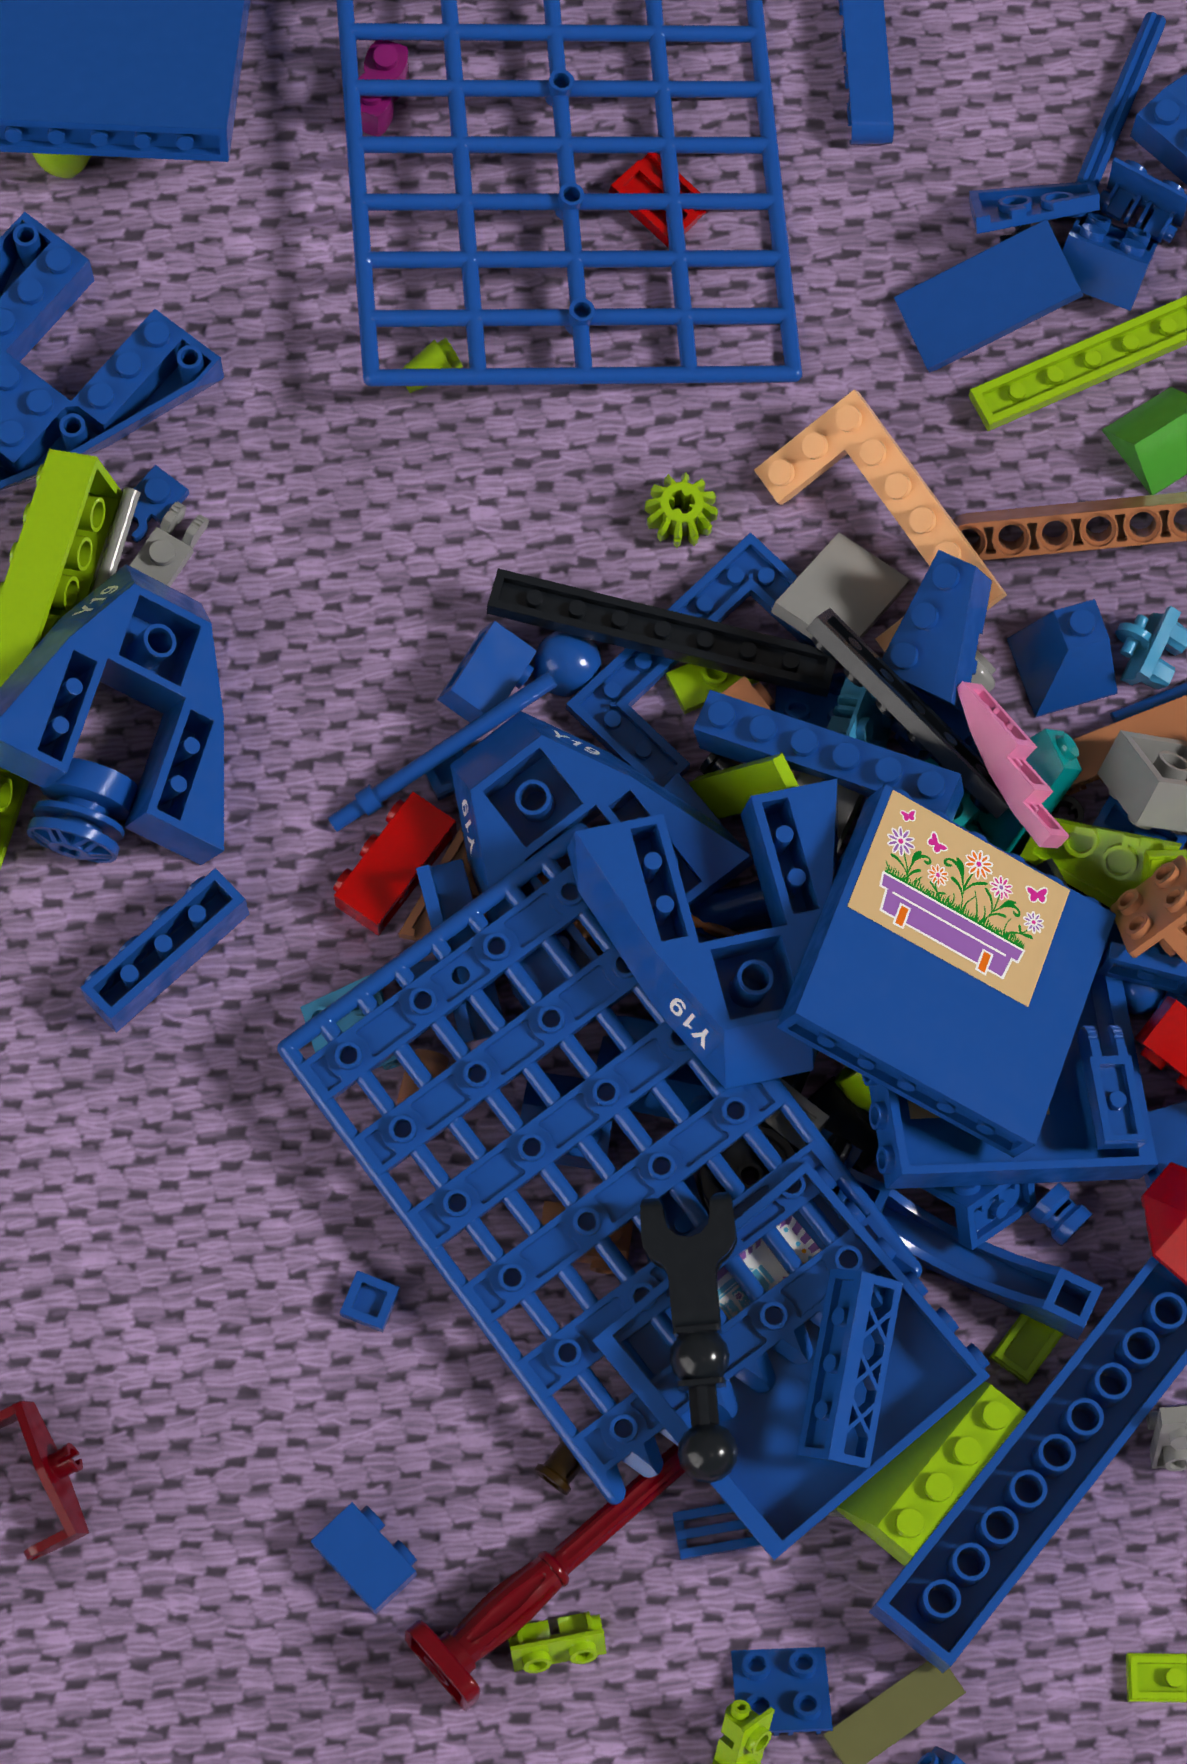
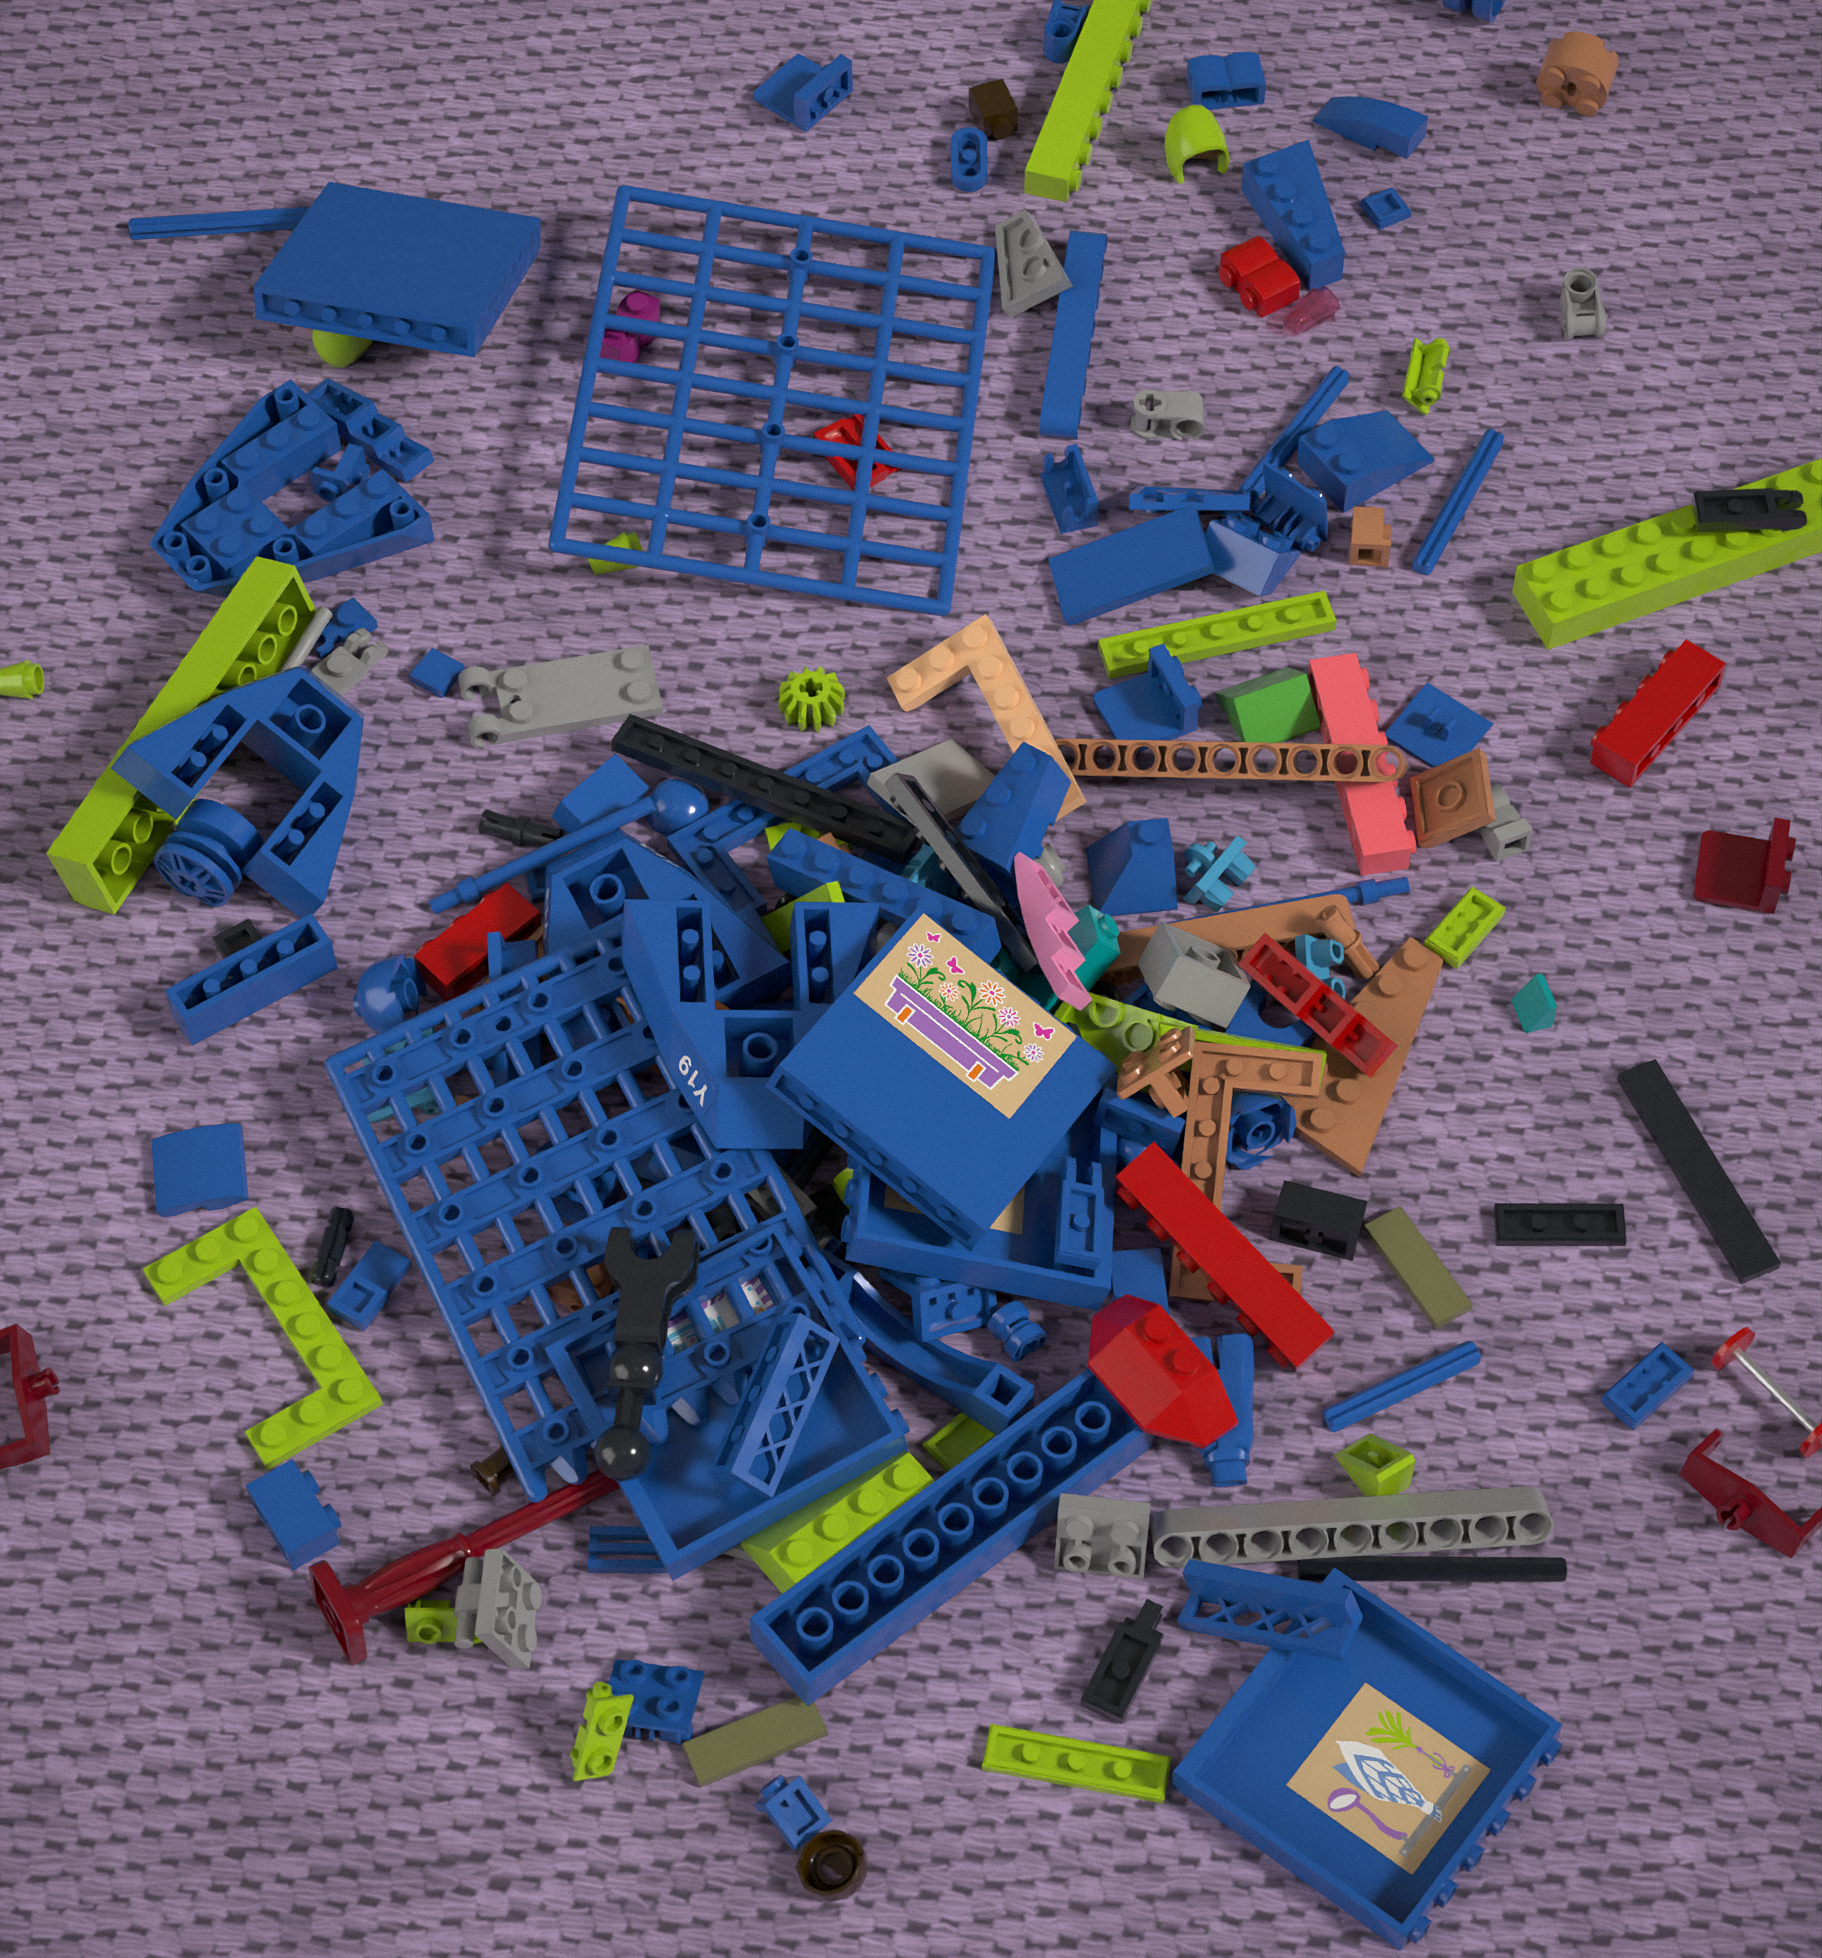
camera: 15 degrees right, 15 degrees down
none -> lime plate [143,1207,383,1470]
none -> blue slope [151,1123,249,1218]
none -> black plate [212,918,262,959]
none -> blue slope [307,378,434,483]
none -> blue bracket [310,443,370,502]
none -> black axle [310,1206,354,1287]
none -> blue tile [351,1240,412,1295]
none -> blue cylinder [353,954,428,1034]
none -> blue tile [409,648,465,698]
none -> light grey plate [454,1548,542,1669]
none -> light grey hinge [458,645,663,748]
none -> black pin [479,809,564,848]
none -> blue hinge [1040,444,1099,534]
none -> blue bracket [1093,643,1202,753]
none -> light grey piece [1130,389,1204,440]

